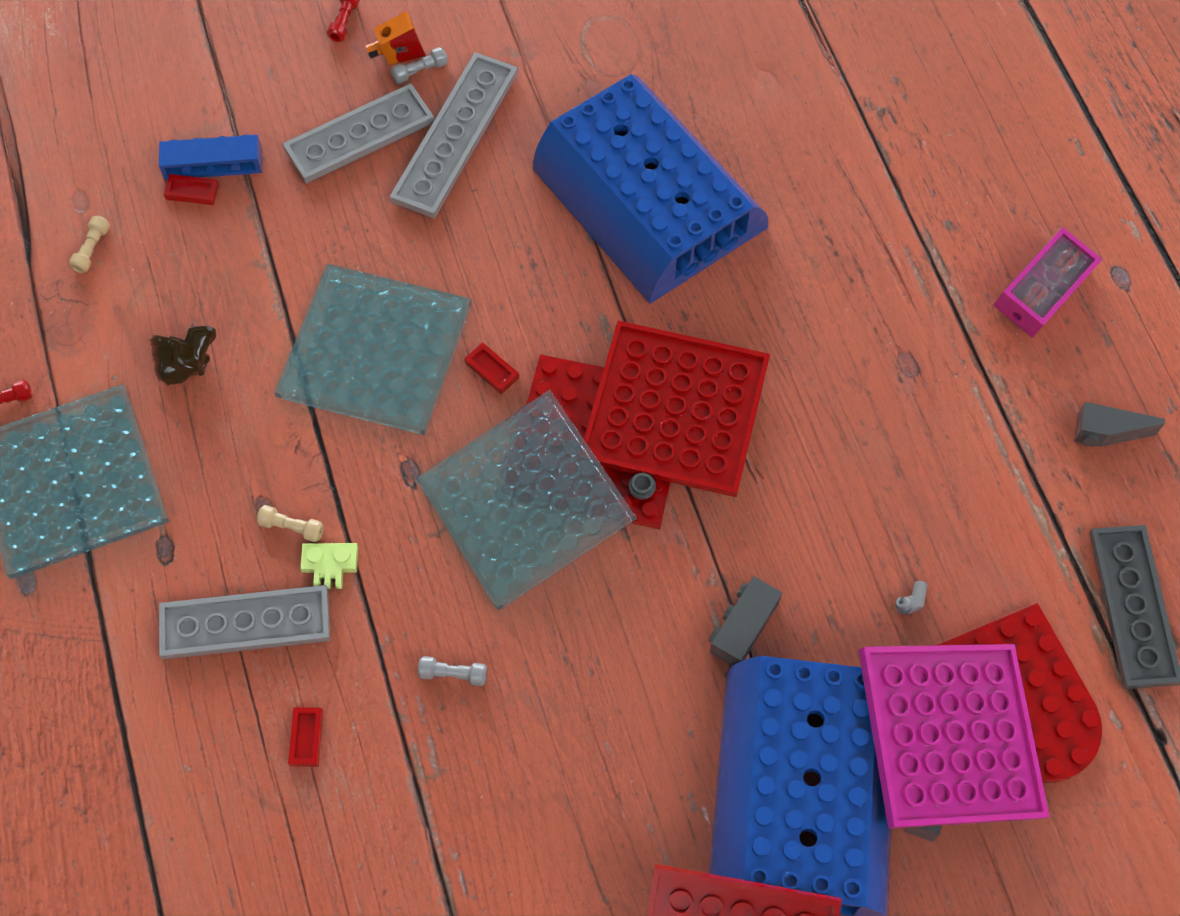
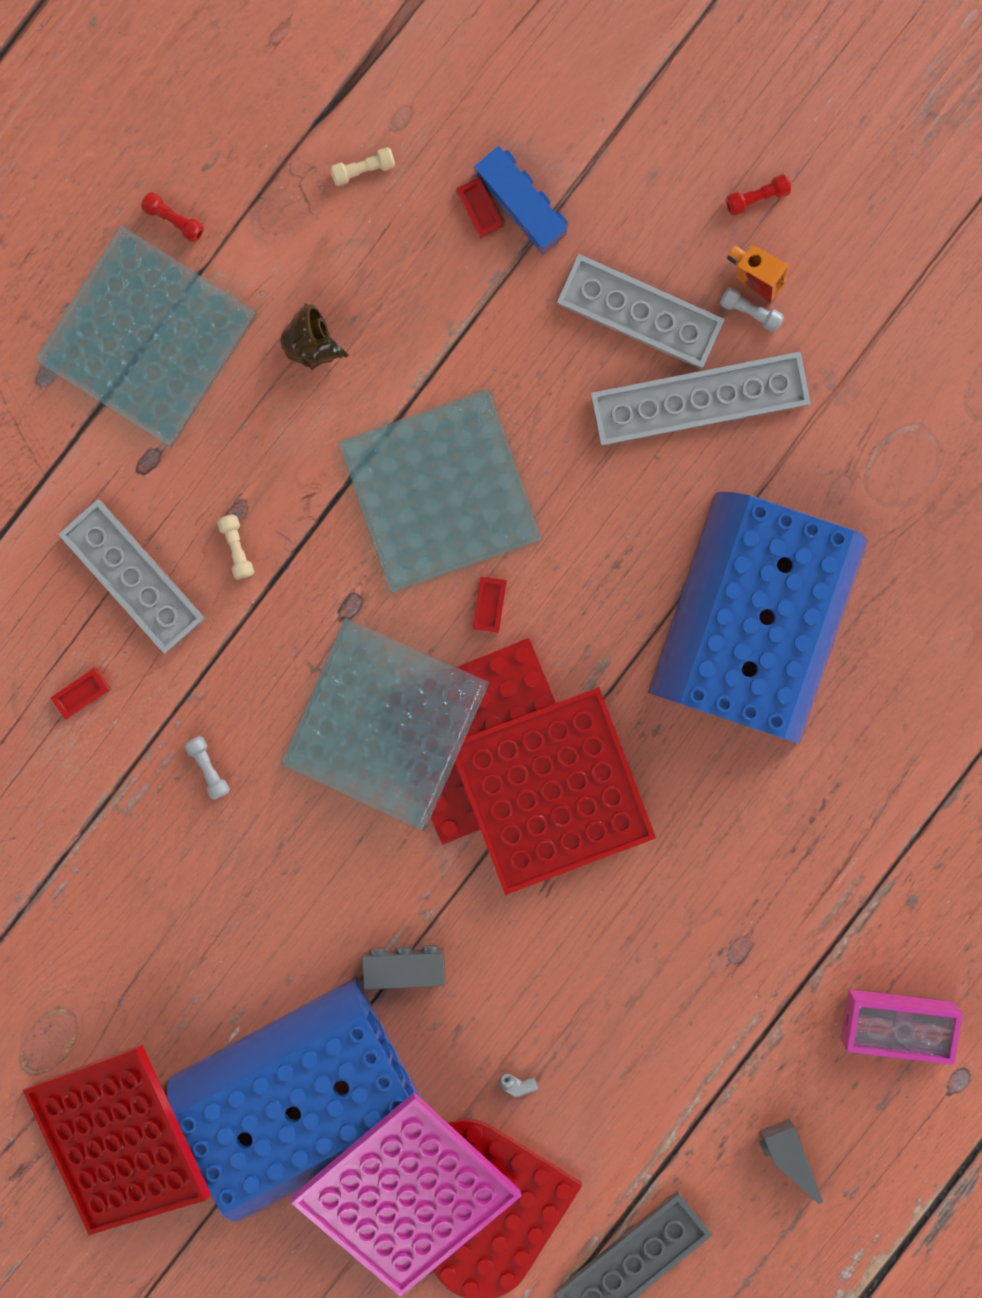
camera: 50 degrees right, 25 degrees up
yellowish green hinge [301,543,358,589] -> none
dark grey plate [629,473,656,500] -> none

